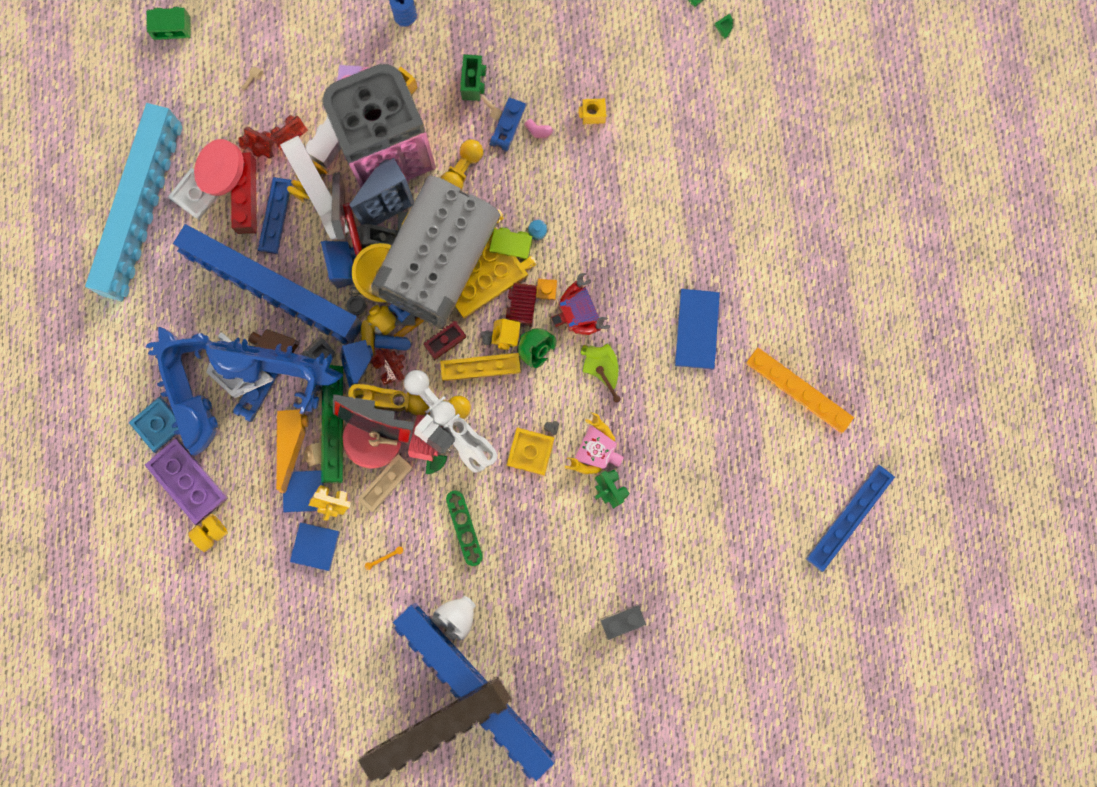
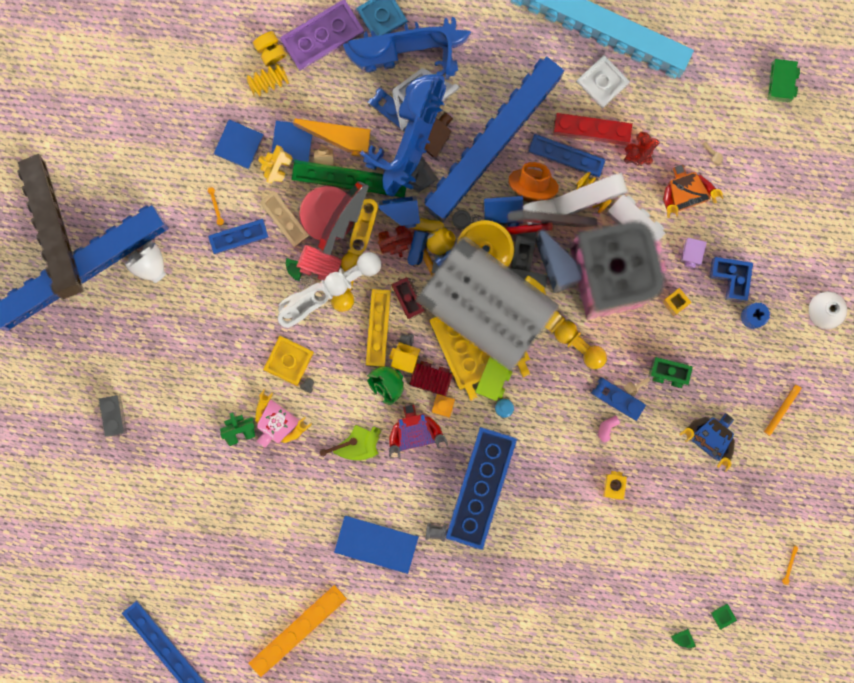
camera: 100 degrees right, 5 degrees up
coral piece [194,139,244,196] -> none
clear red hips [270,115,308,151] -> none
tan hand [369,431,397,447] -> none
leg [414,414,455,454] -> none
green beam [446,490,483,566] -> none
none -> blue plate [208,219,269,255]
none -> yellow piece [247,63,290,98]
none -> flat silver bush [425,523,447,542]
none -> blue brick [445,427,517,550]
none -> orange helmet [508,162,559,203]
none -> torso [663,165,724,218]
none -> torso [679,413,735,472]
none -> blue brick [709,257,753,303]

